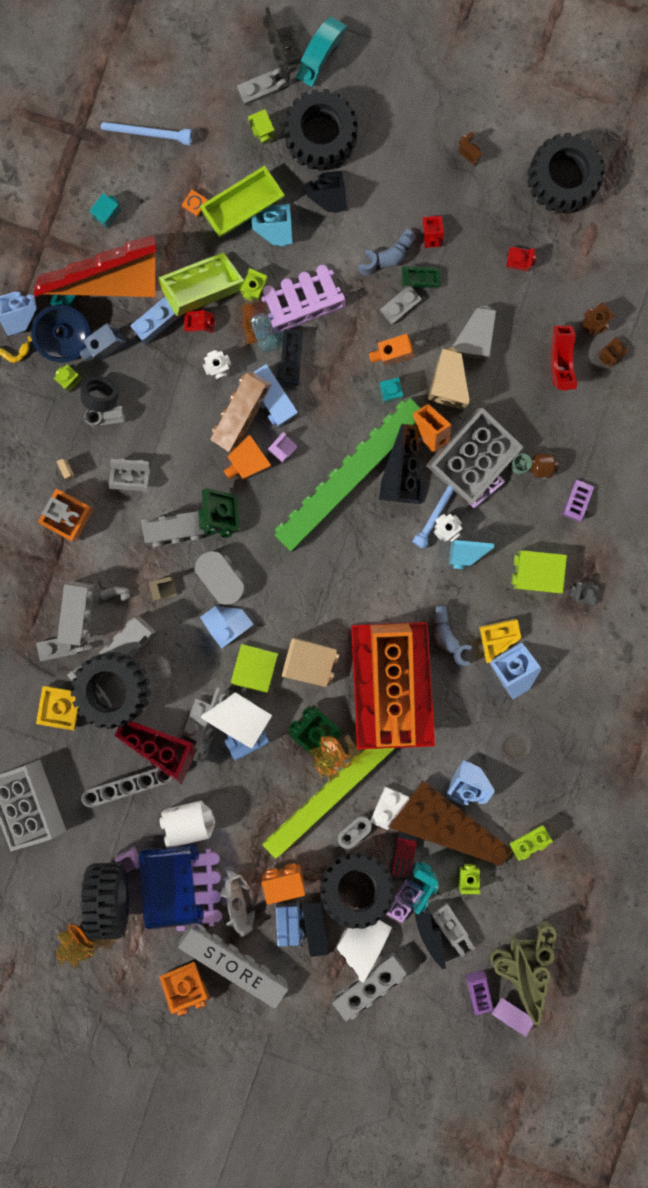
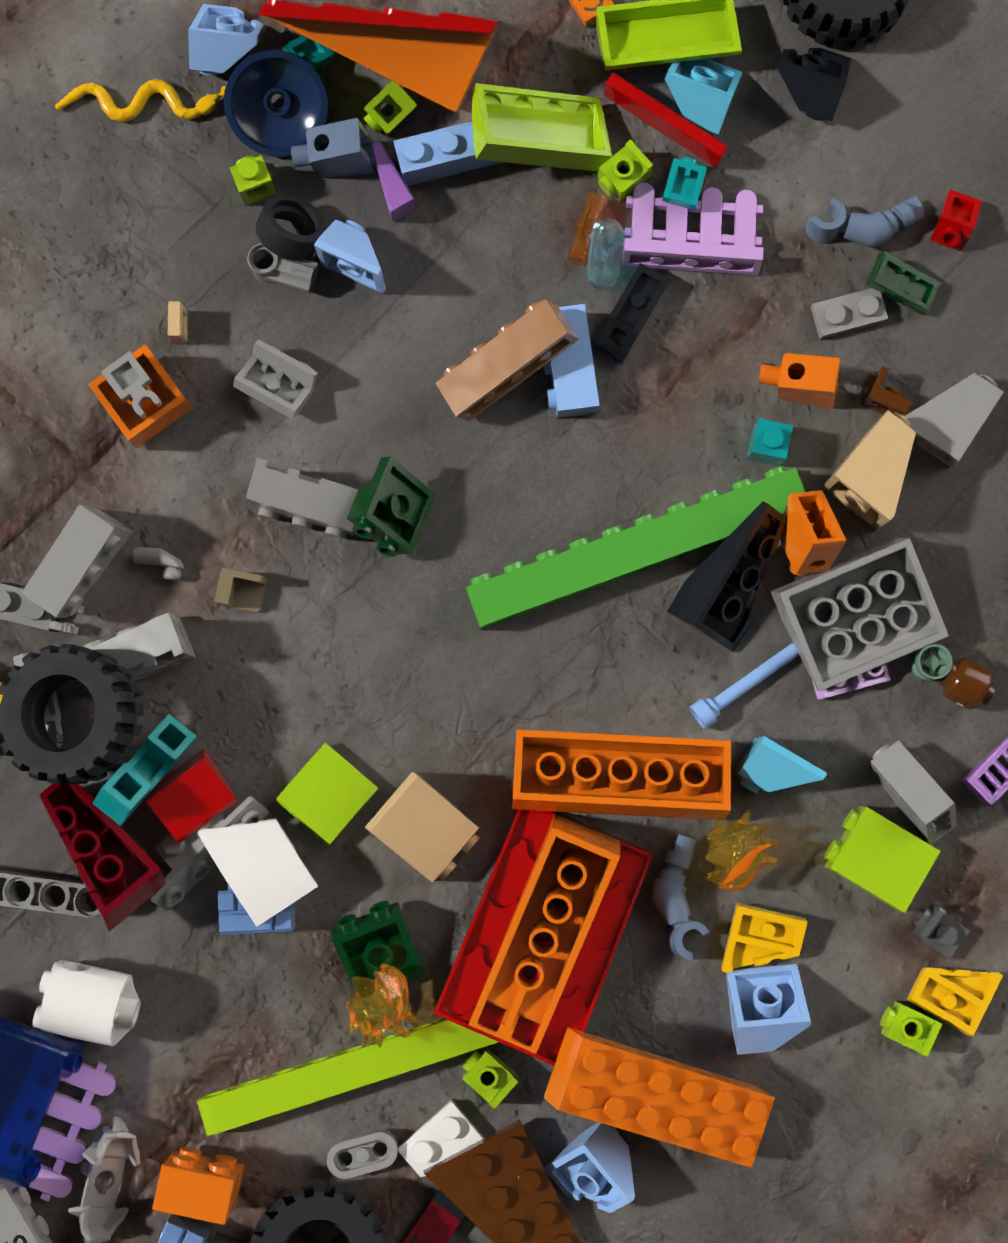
camera: 25 degrees right, 5 degrees down
red bracket [184,310,215,333] -> none
light grey brick [195,551,245,605] -> none
light blue slope [200,606,254,648] -> none
white brick [203,350,232,380] -> none
orange torso [223,435,271,480] -> none
lavender panel [268,432,297,464] -> none
white brick [434,514,462,542] -> none
none -> teal arch [92,714,197,826]
none -> red slope [146,748,238,843]
none -> light blue slope [314,220,386,294]
none -> lime brick [363,81,417,135]
none -> medium lavender slope [372,141,416,222]
none -> lime brick [462,1047,519,1109]
none -> orange brick [512,729,731,820]
none -> orange brick [544,1027,775,1168]
none -> red tile [604,73,727,168]
none -> teal bracket [662,157,707,210]
none -> clear yellow hair [705,810,779,892]
none -> reddish brown bracket [861,366,912,416]
none -> light grey slope [870,740,957,845]
none -> lime brick [880,1001,942,1057]
none -> yellow wing [907,967,1003,1036]

